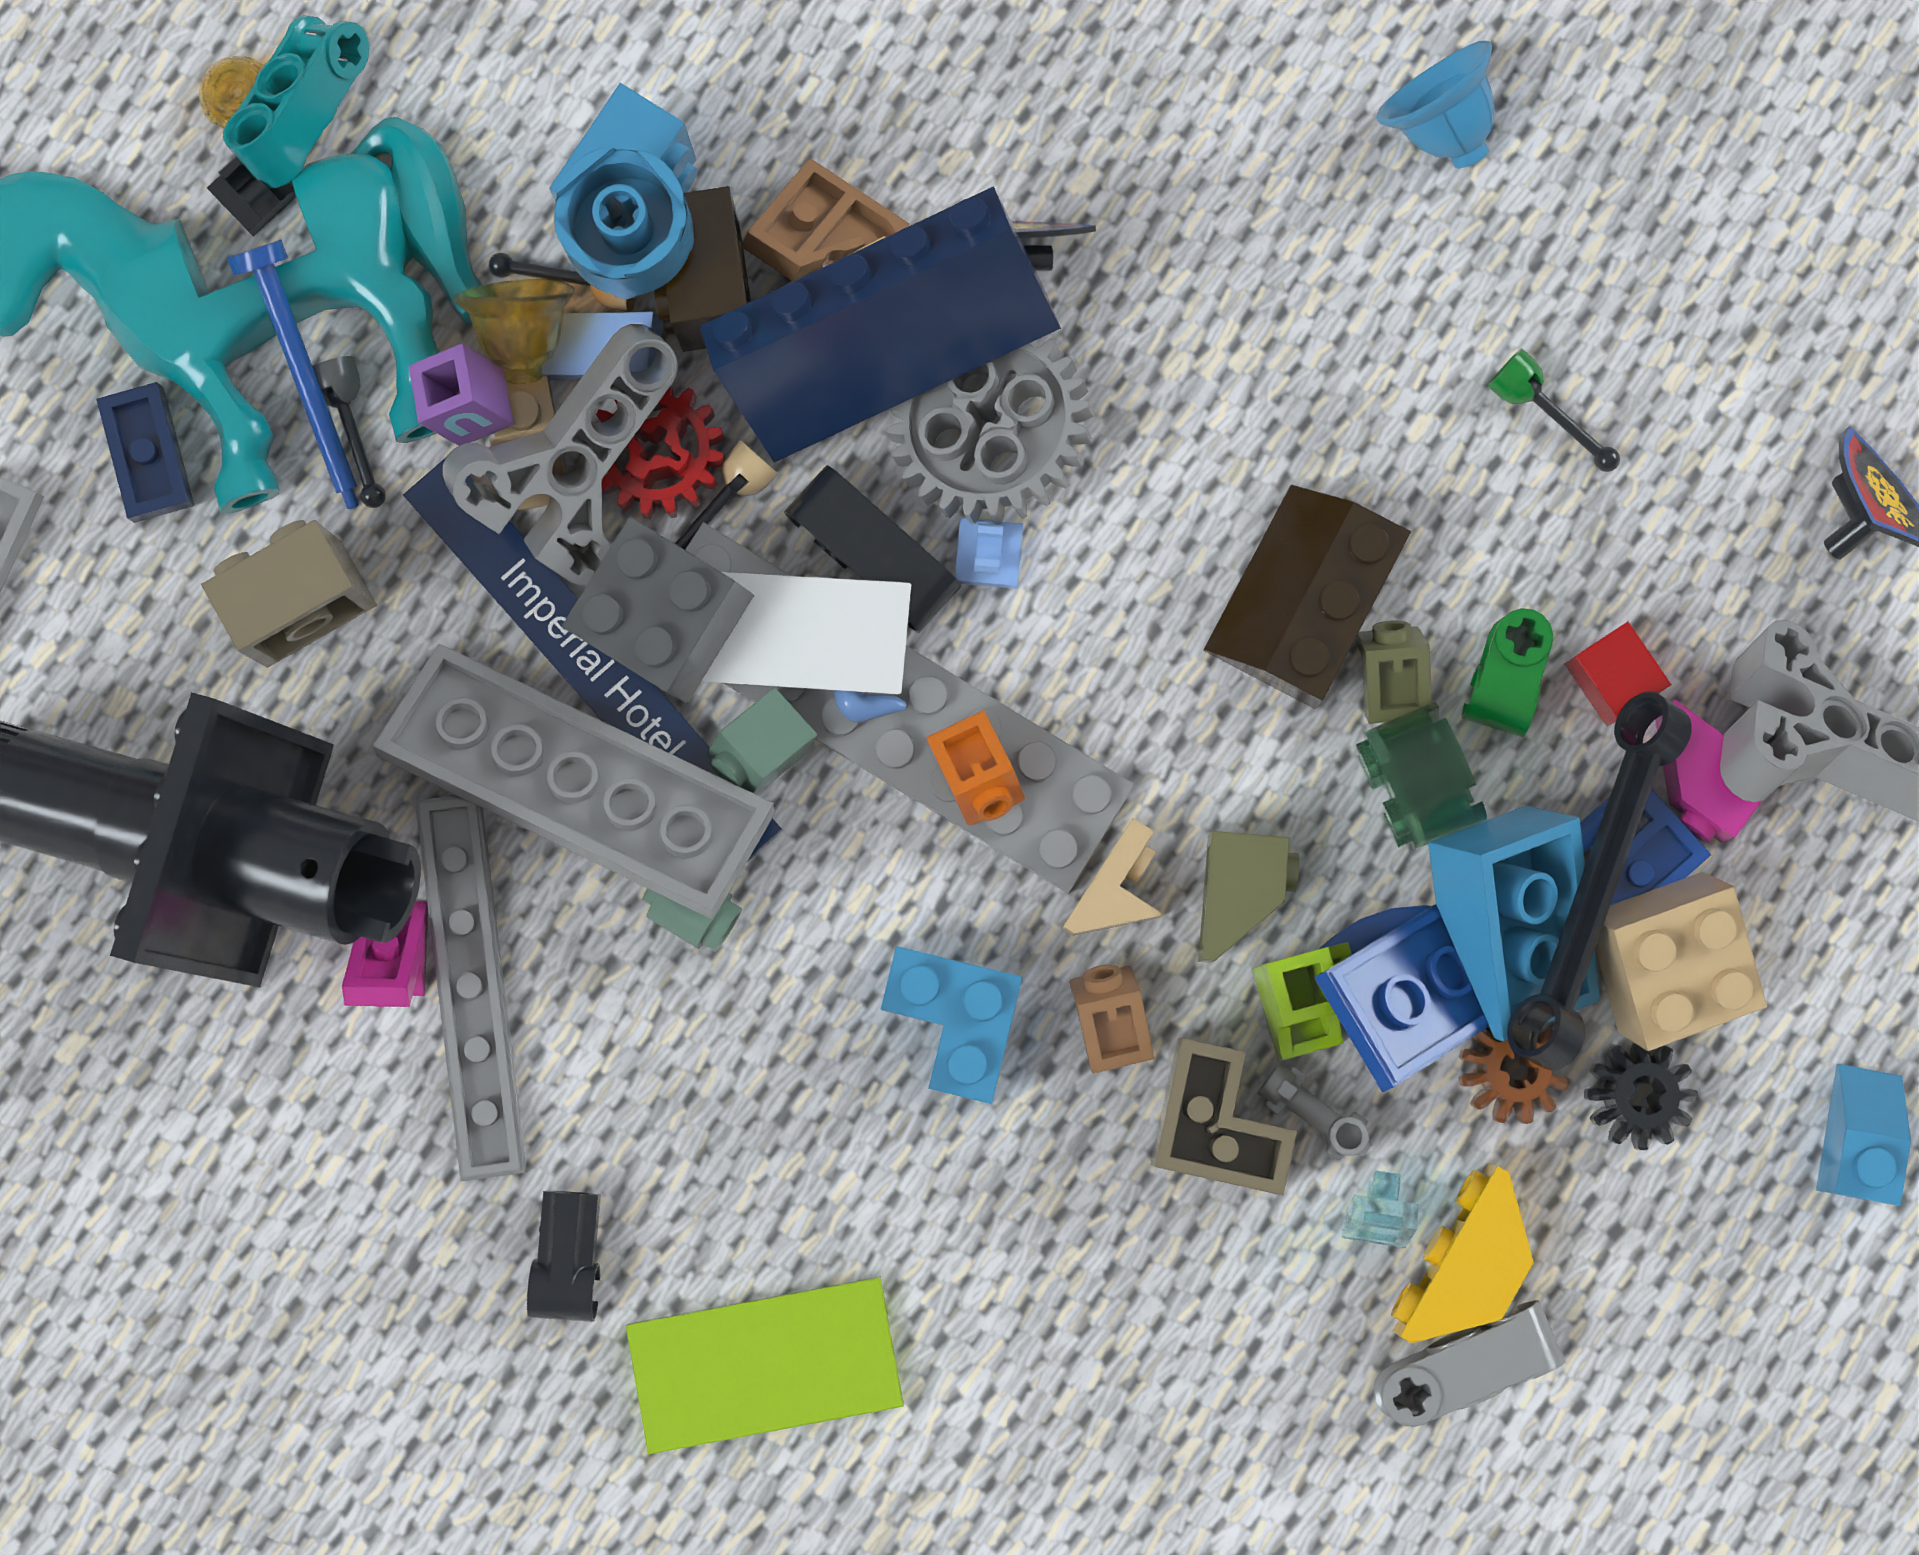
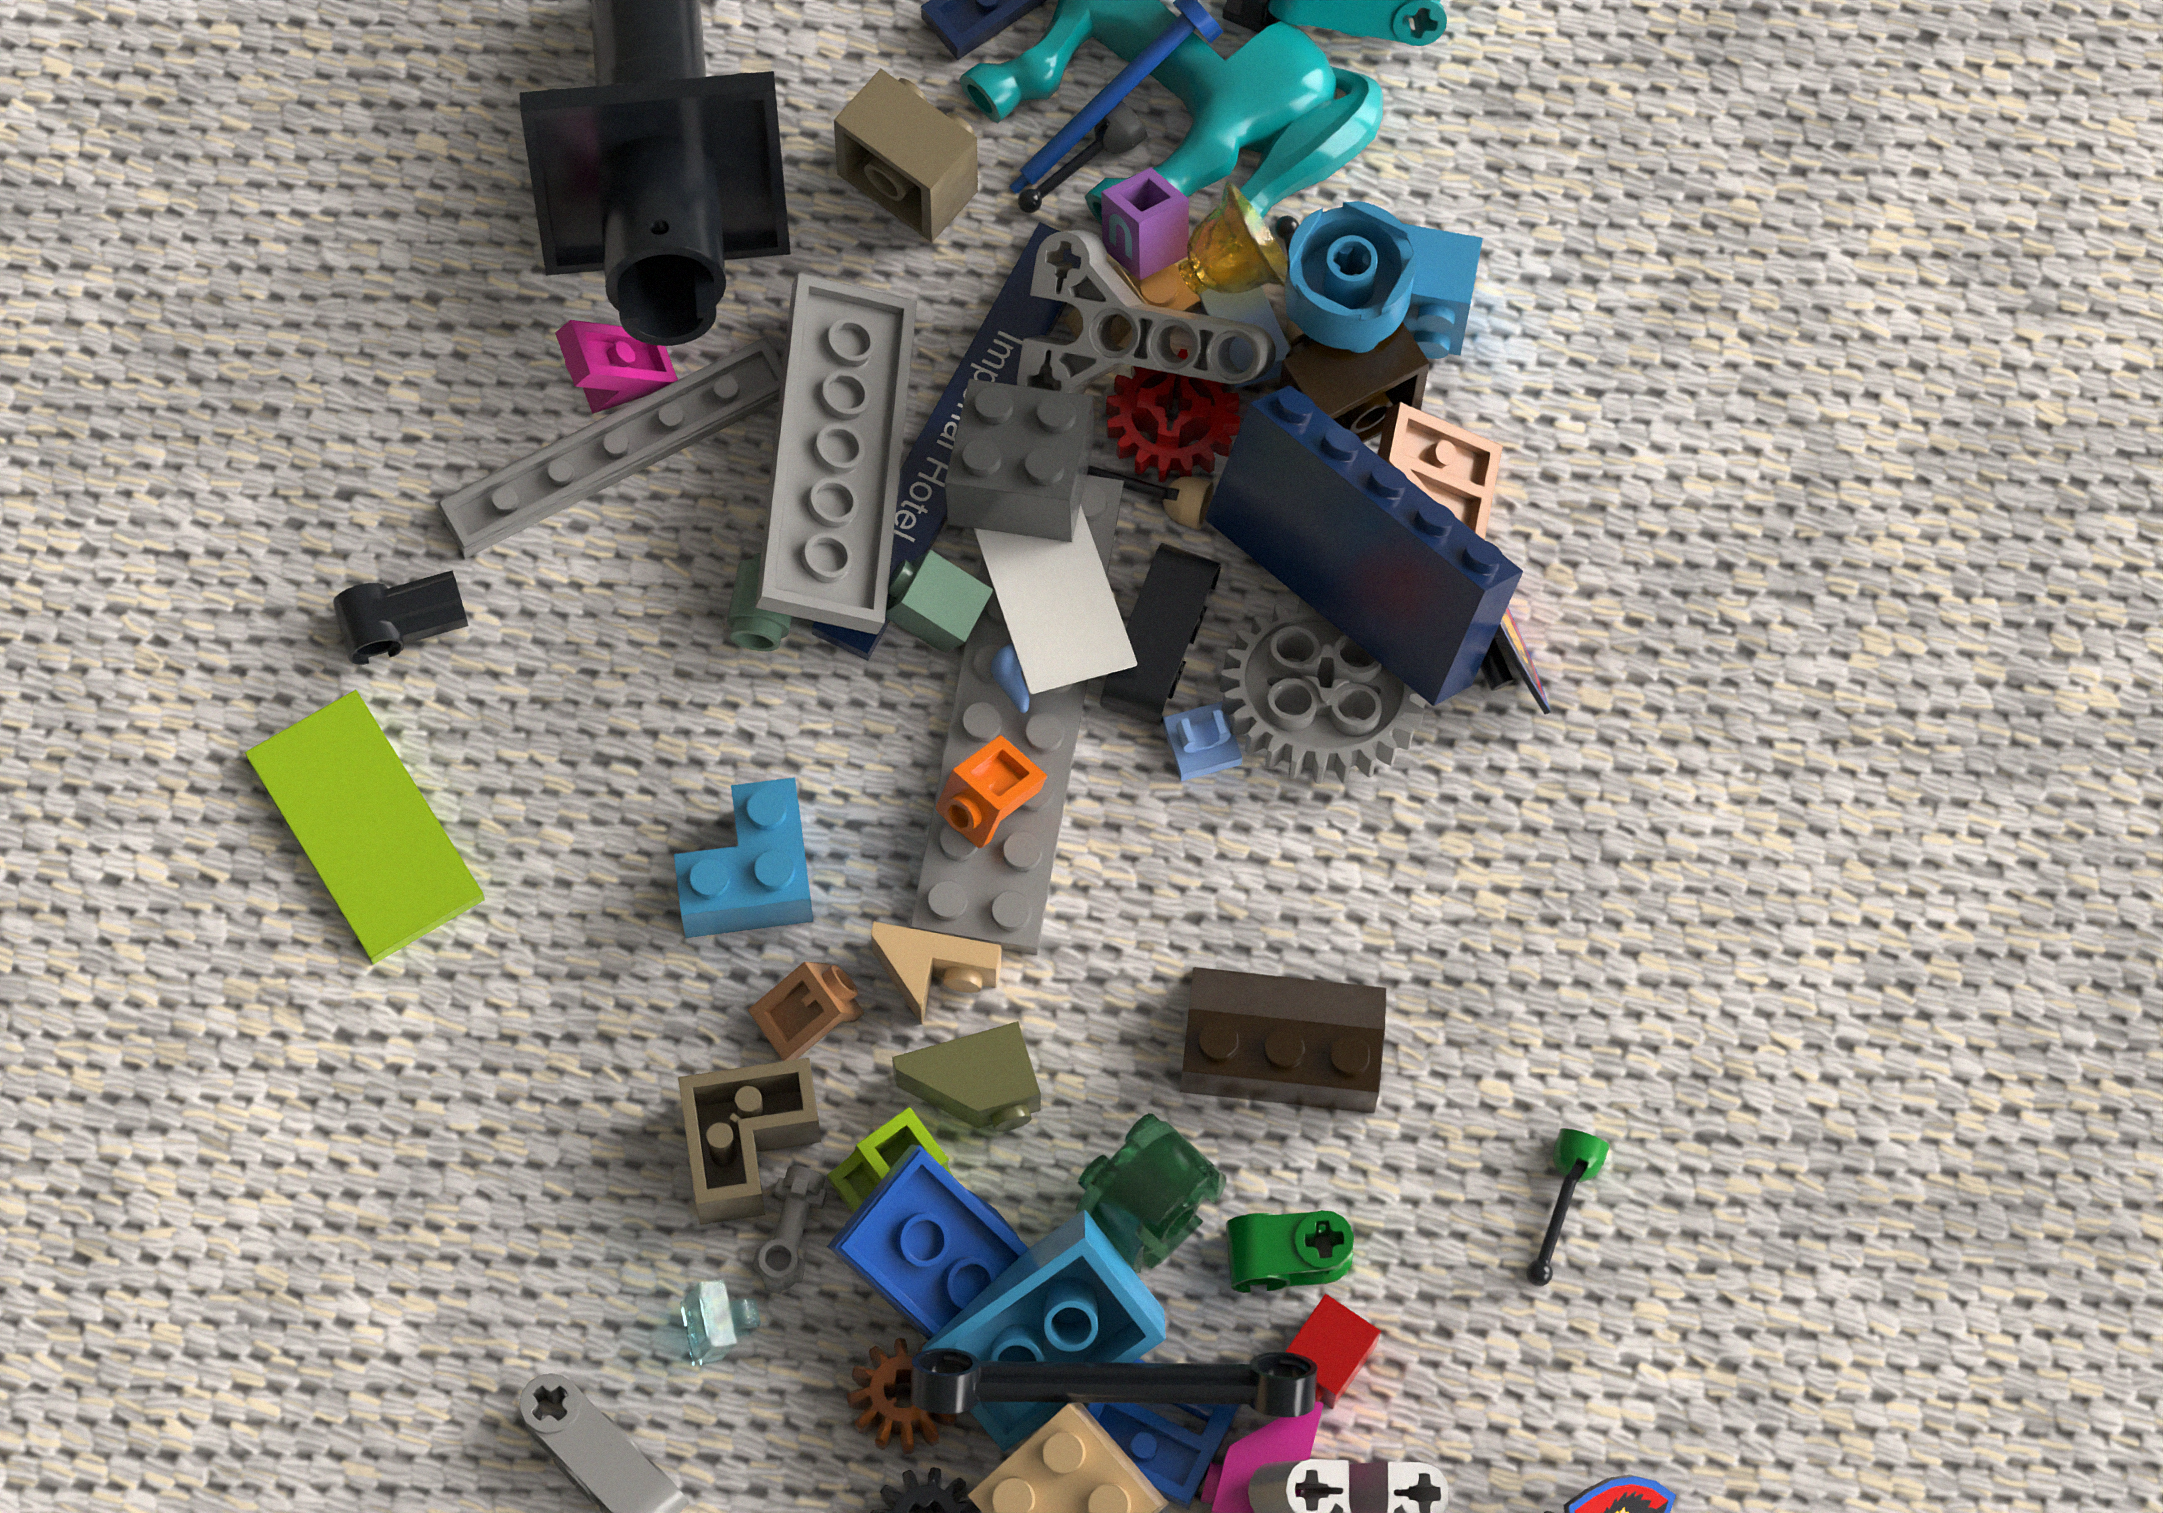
camera: 60 degrees right, 15 degrees down
olive bracket [1356,620,1432,724] -> none
dark azure hat [1376,41,1495,169] -> none
yellow slope [1391,1164,1534,1343] -> none

